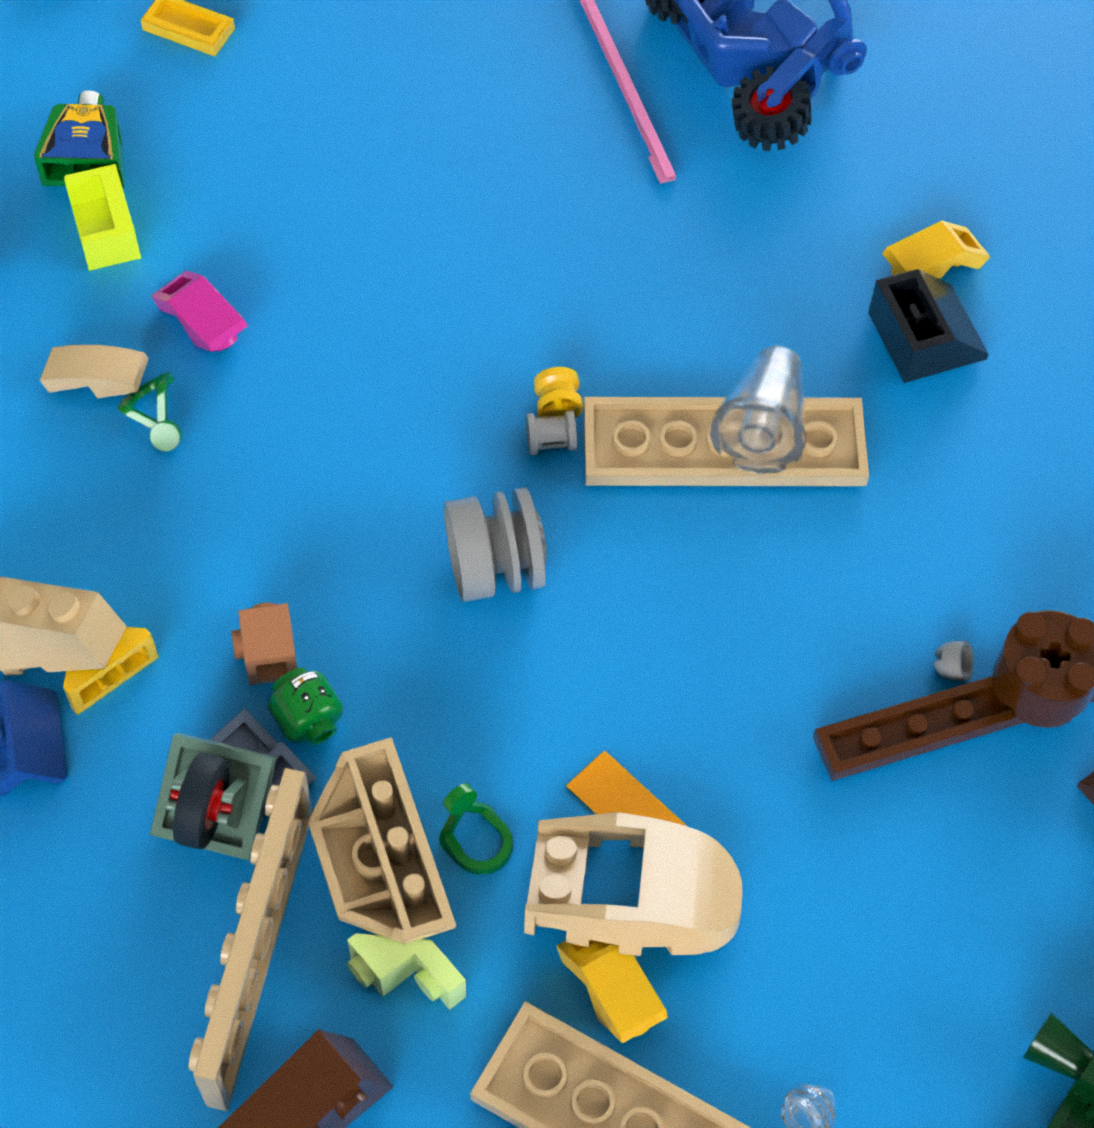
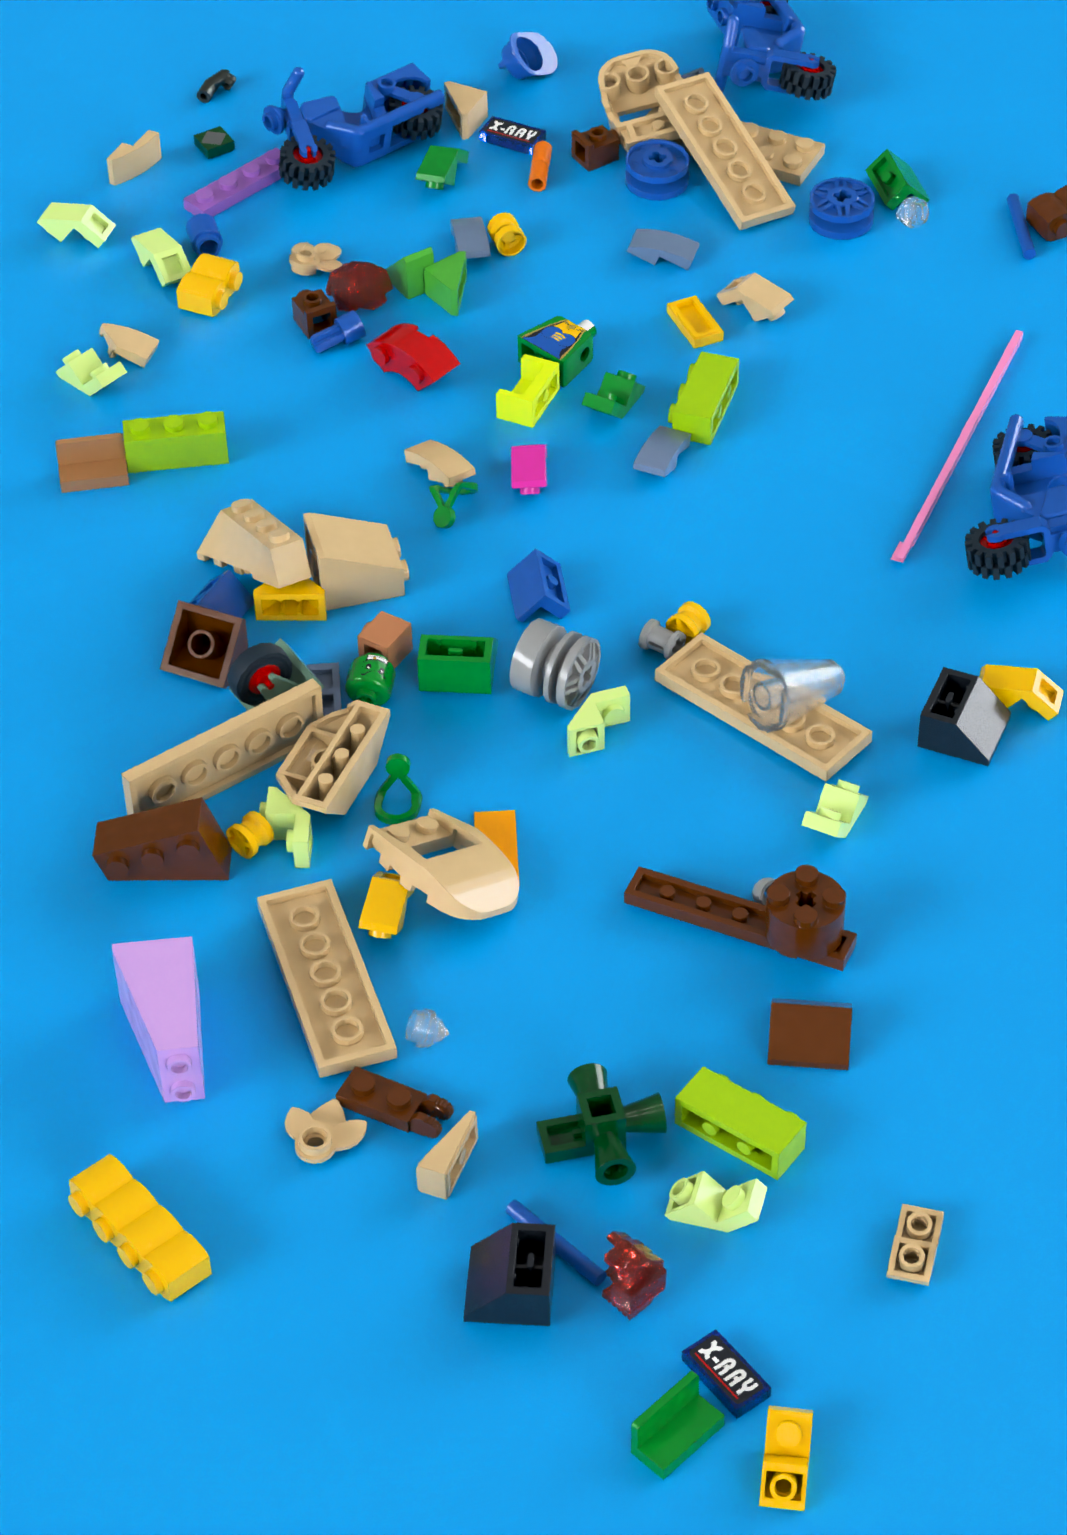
camera: 45 degrees right, 15 degrees down
none -> reddish brown slope [160,600,248,689]
none -> yellow wheel [226,811,274,859]
none -> tan slope [303,512,410,611]
none -> green slope [417,634,498,694]
none -> blue panel [507,548,571,622]
none -> yellowish green slope [567,685,630,757]
none -> green slope [581,370,645,419]
none -> sand blue slope [633,426,691,477]
none -> lime brick [668,351,739,445]
none -> yellowish green slope [801,779,869,838]

